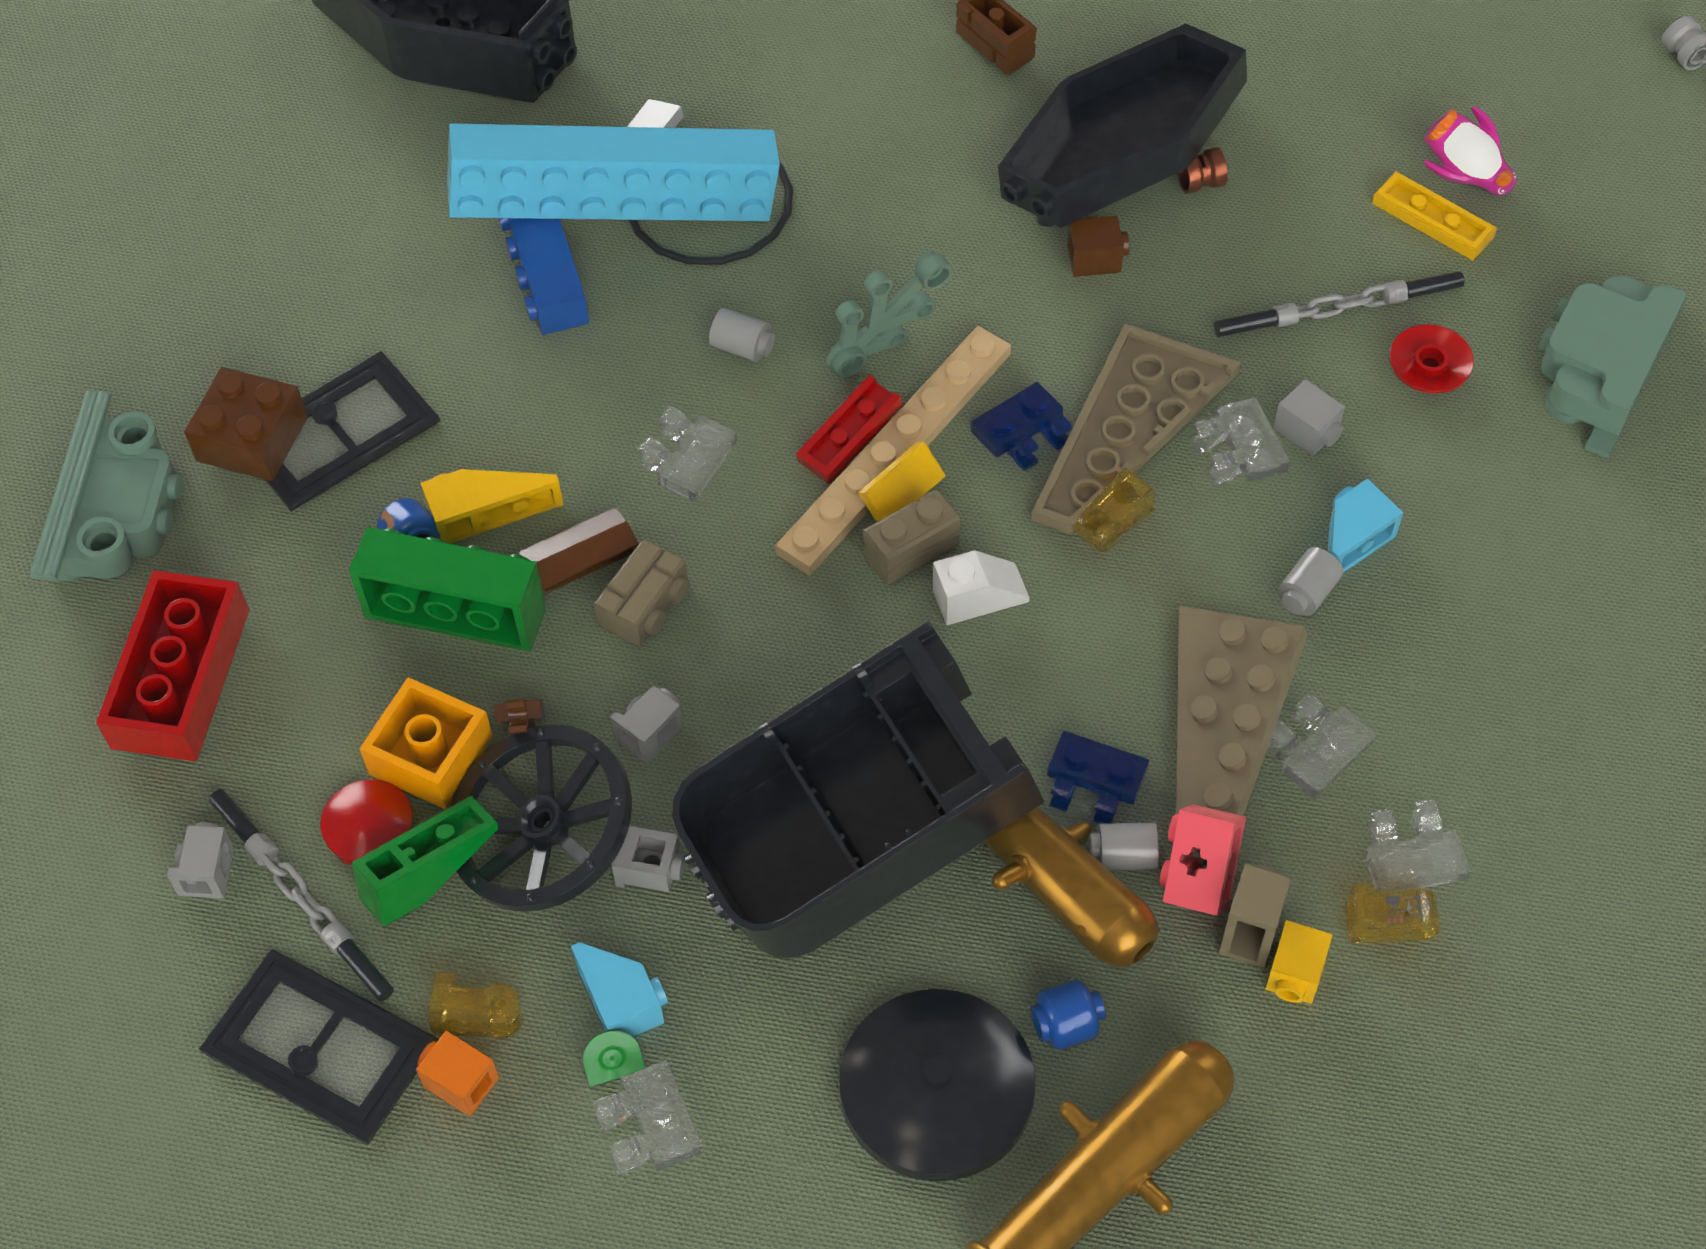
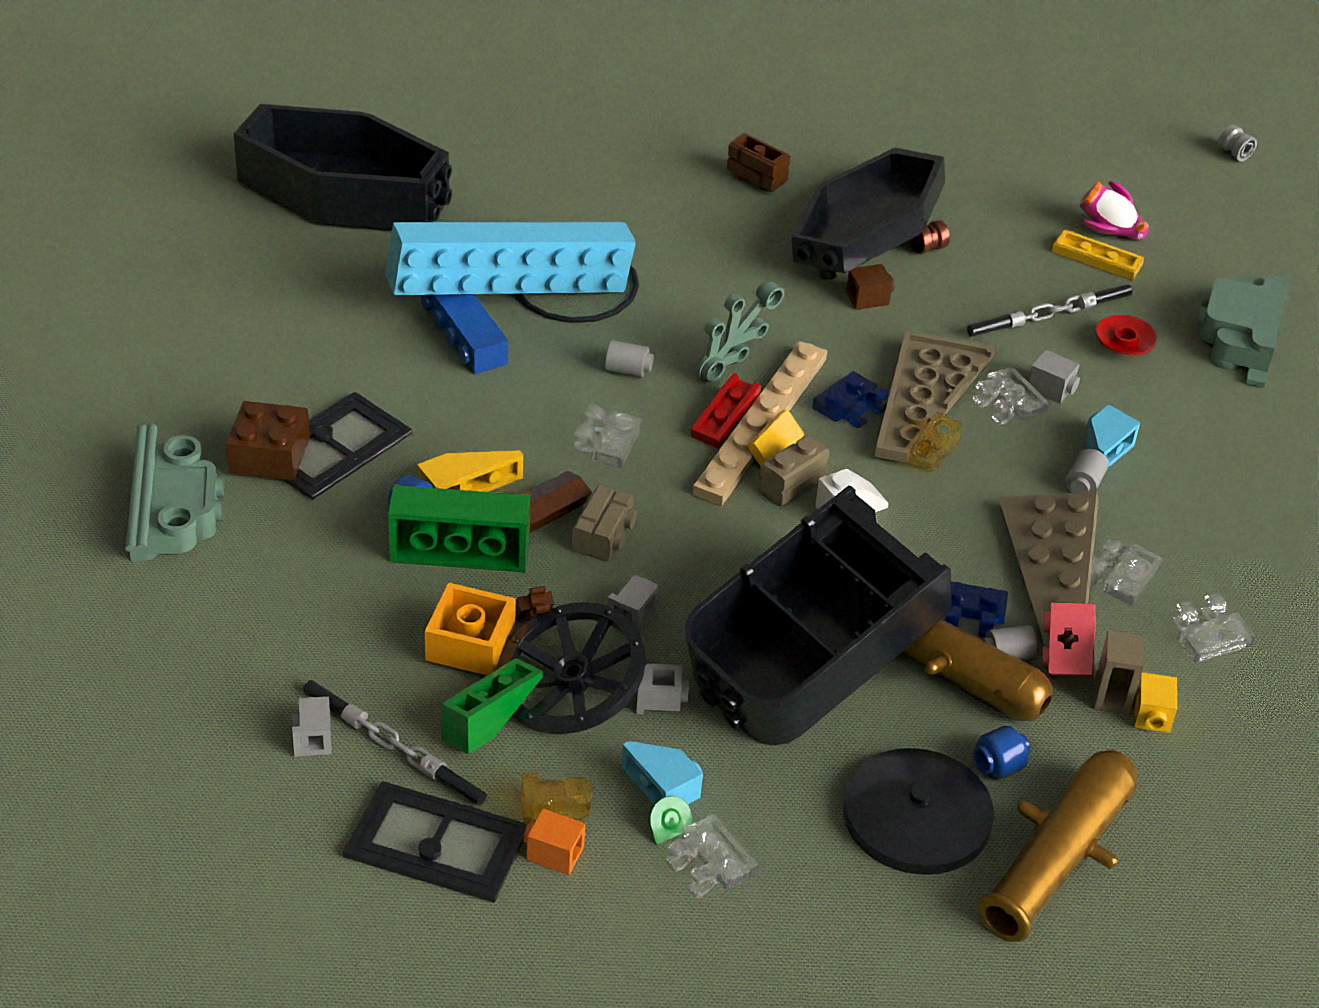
camera: 15 degrees left, 15 degrees down
red brick [96,570,249,762] -> none
red dish [320,779,413,865] -> none
clear yellow leg [1345,883,1440,943] -> none

